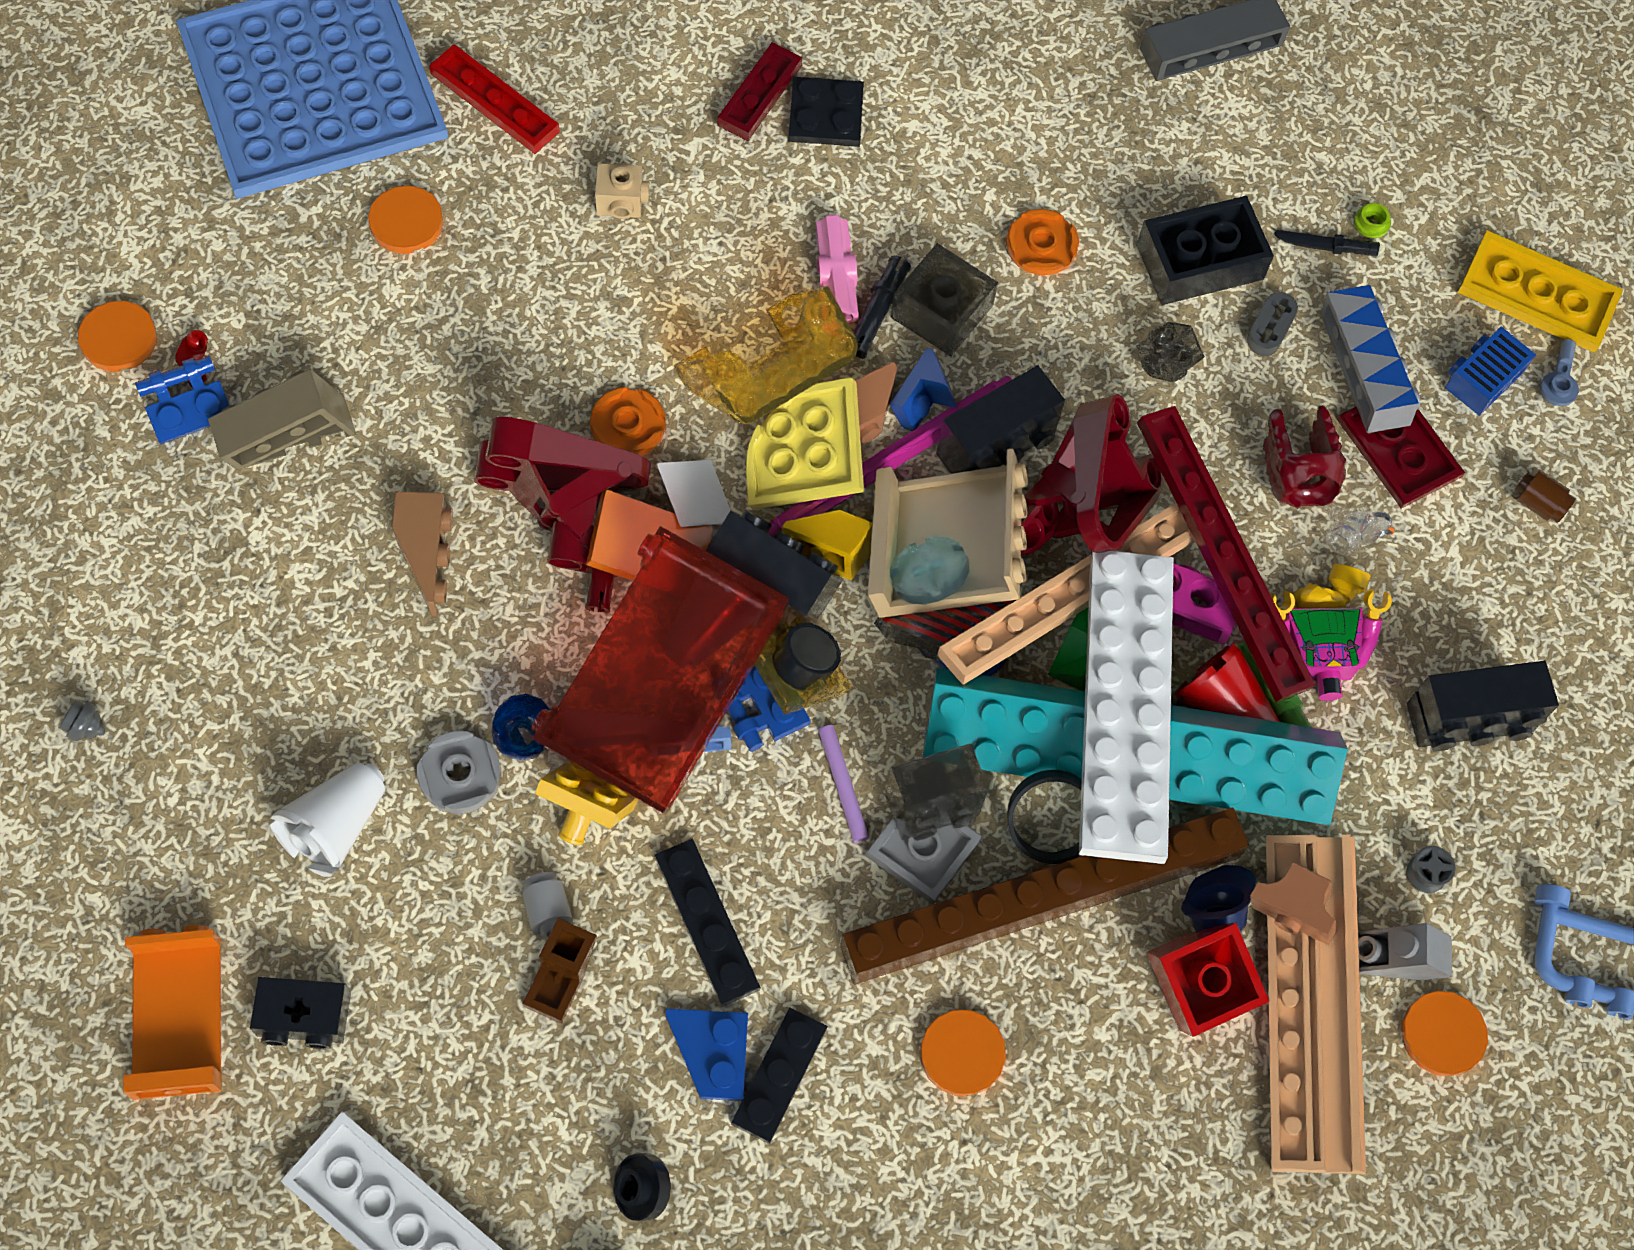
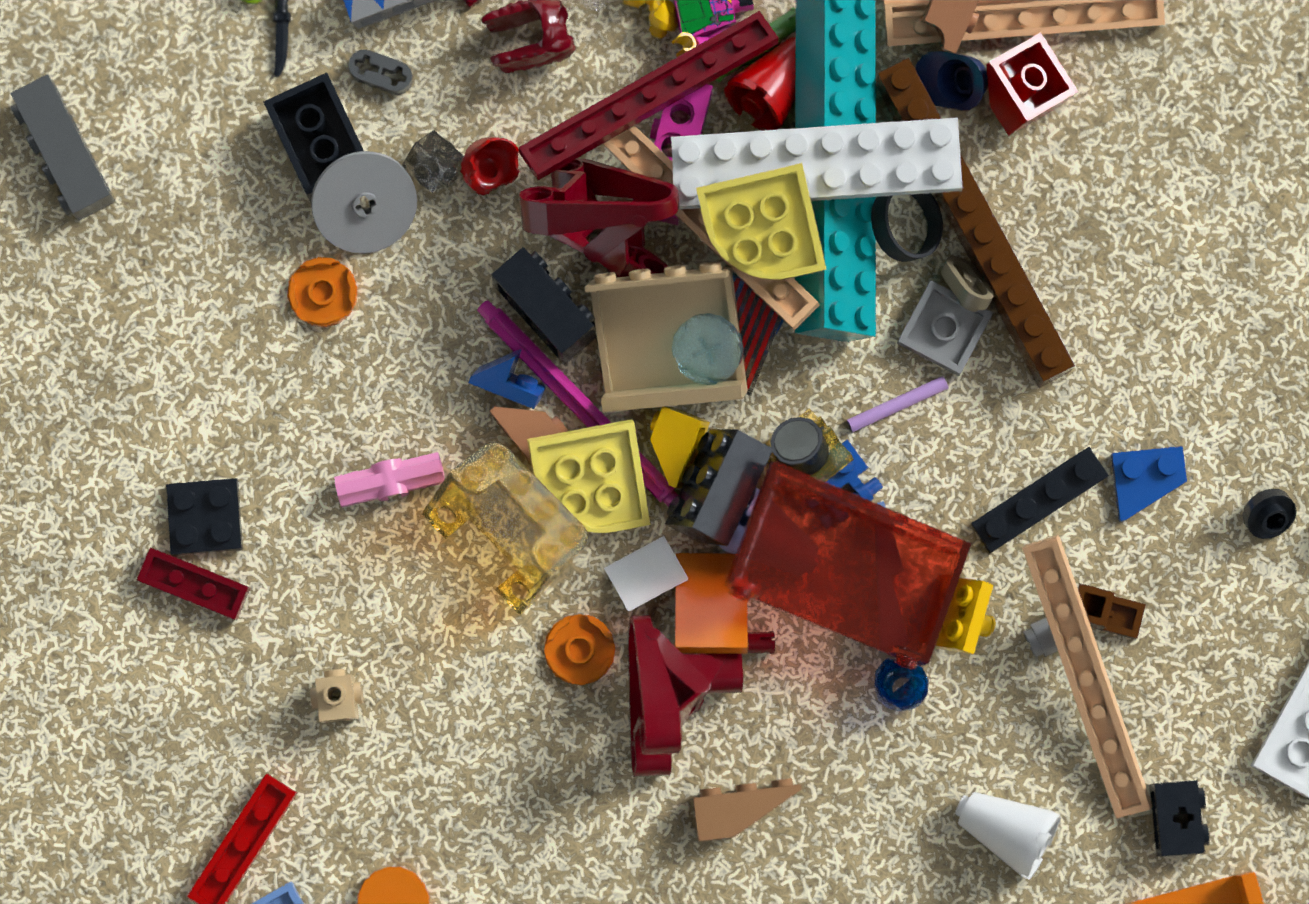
camera: 90 degrees left, 15 degrees up
light grey plate [417,731,501,814] -> none
black plate [731,1007,828,1144] -> none
black pin [844,255,911,359] -> none
clear smoke brick [885,743,989,841] -> none
clear smoke brick [890,243,998,357] -> none
orange tile [920,1010,1006,1096] -> none
none -> light grey piece [311,151,417,253]
none -> red hair [460,137,520,196]
none -> light yellow plate [696,163,827,280]
none -> dark tan plate [941,256,994,312]
none -> light nougat plate [1022,535,1153,819]

